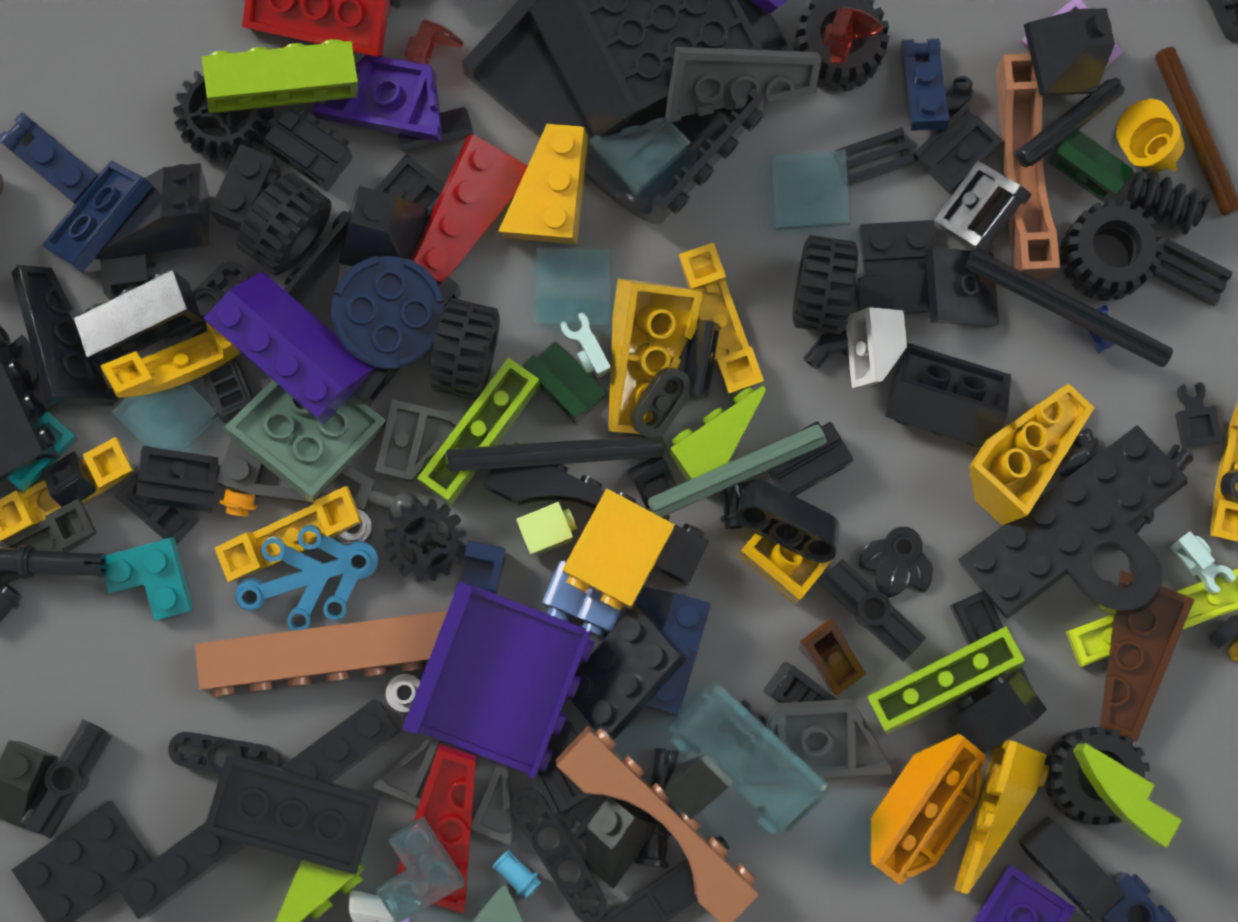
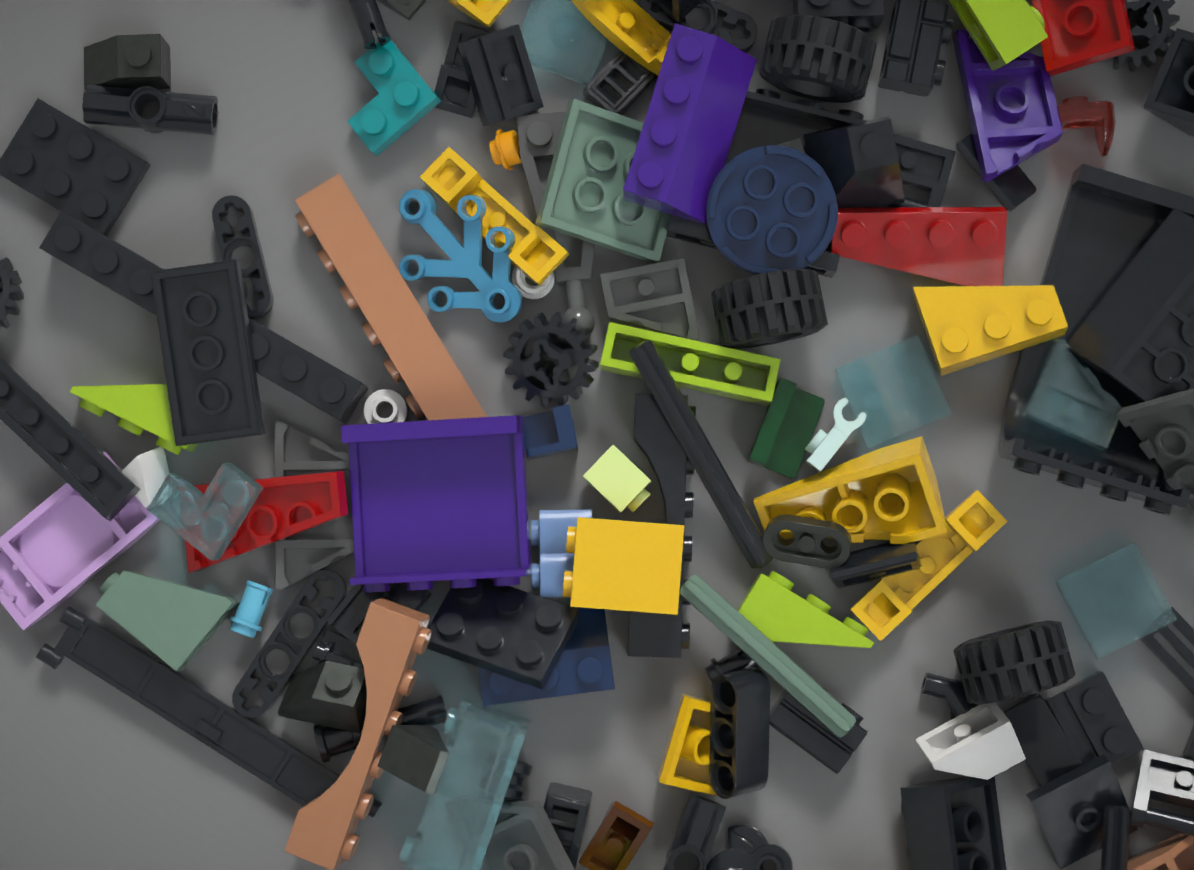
camera: 70 degrees right, 5 degrees up
black slope [627,457,677,510] -> none

